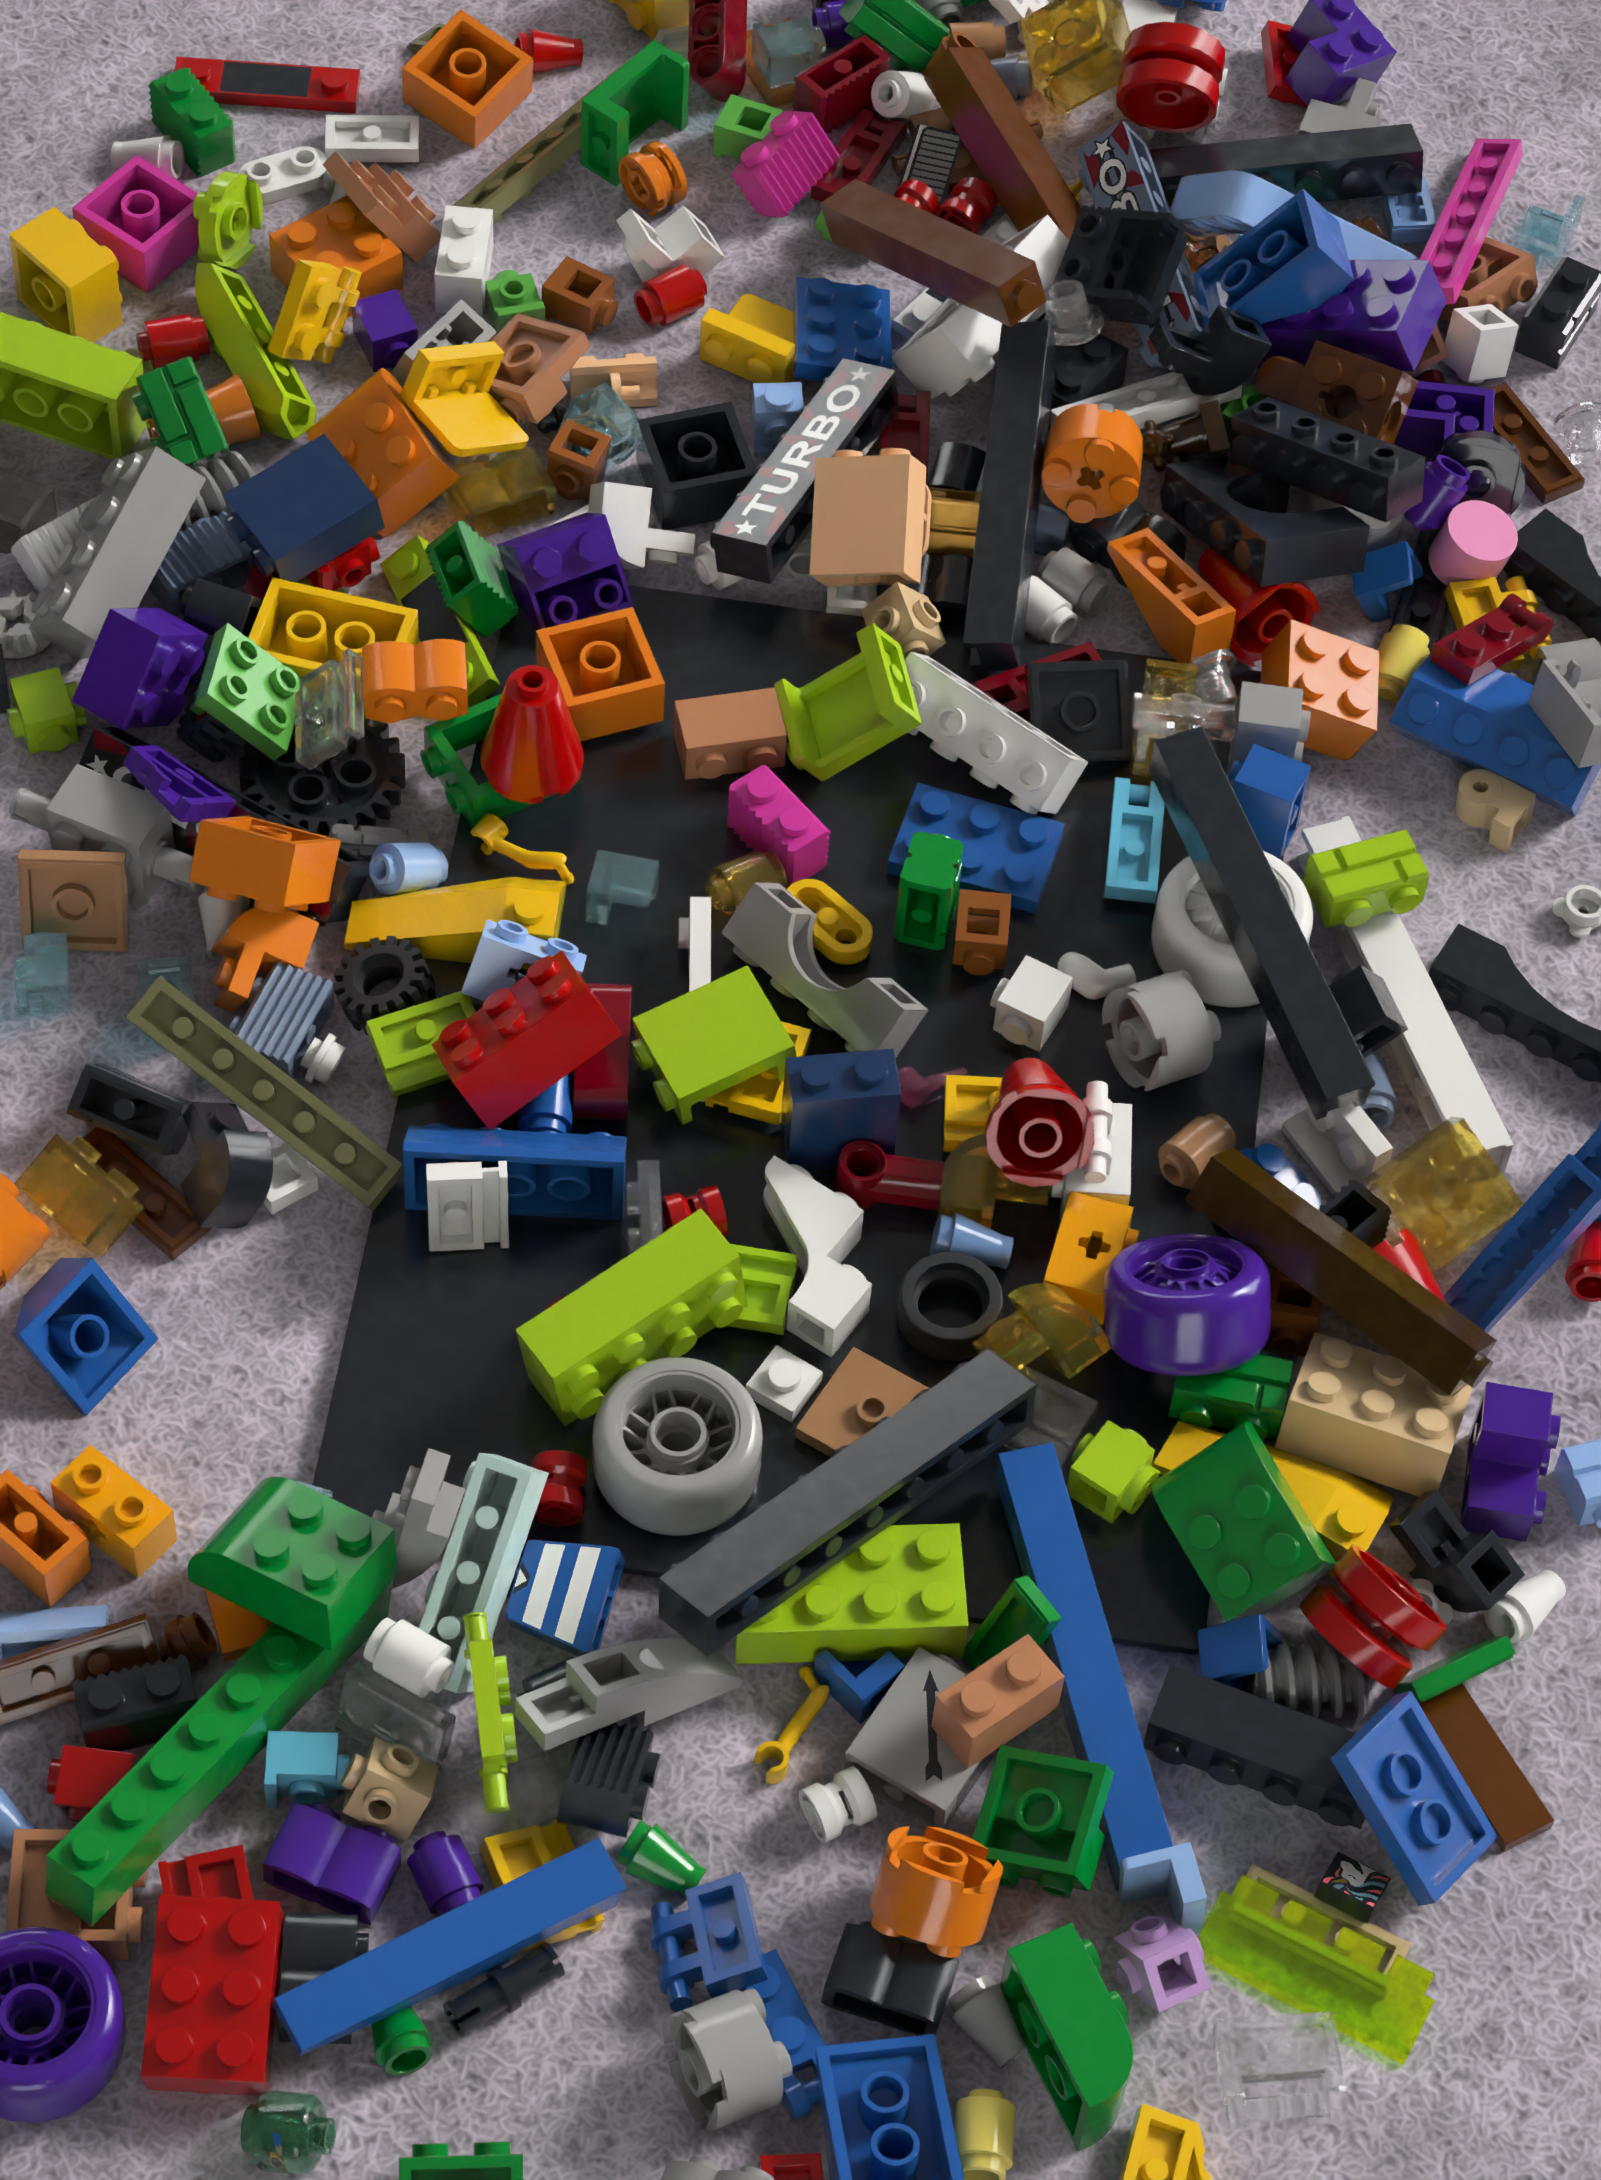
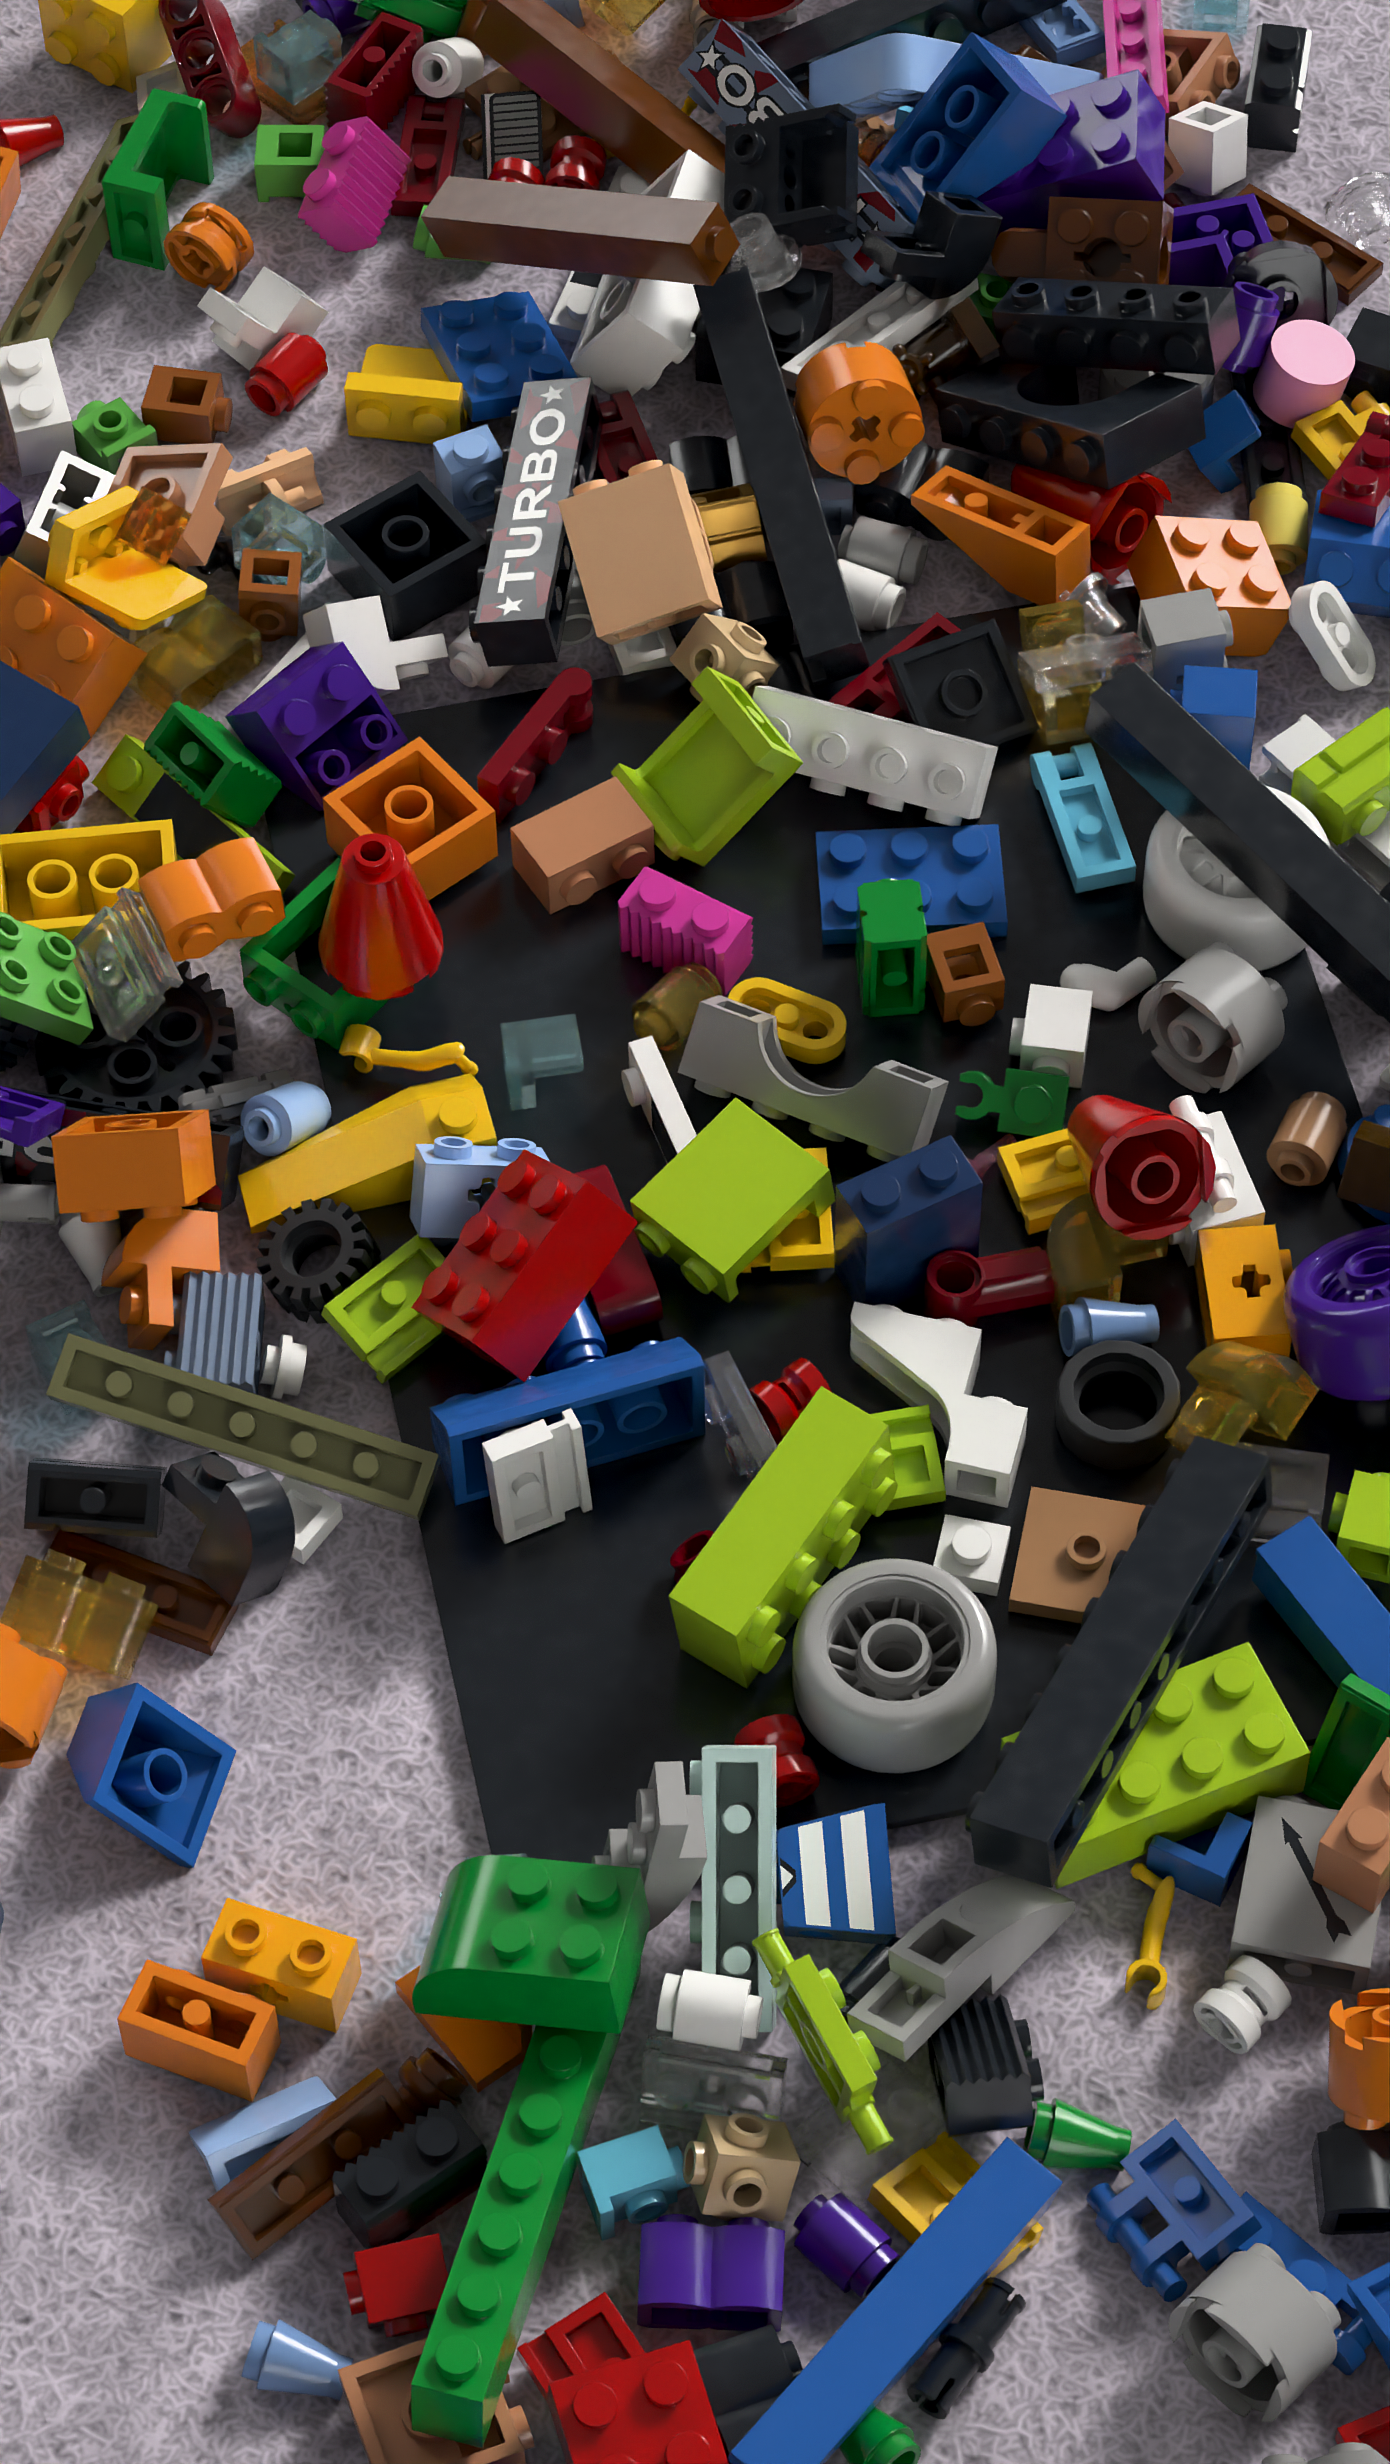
camera: 15 degrees left, 0 degrees up
none -> clear orange plate [114,486,192,567]
none -> dark red plate [477,667,594,823]
none -> green plate [955,1068,1070,1137]
none -> white plate [1289,581,1376,691]

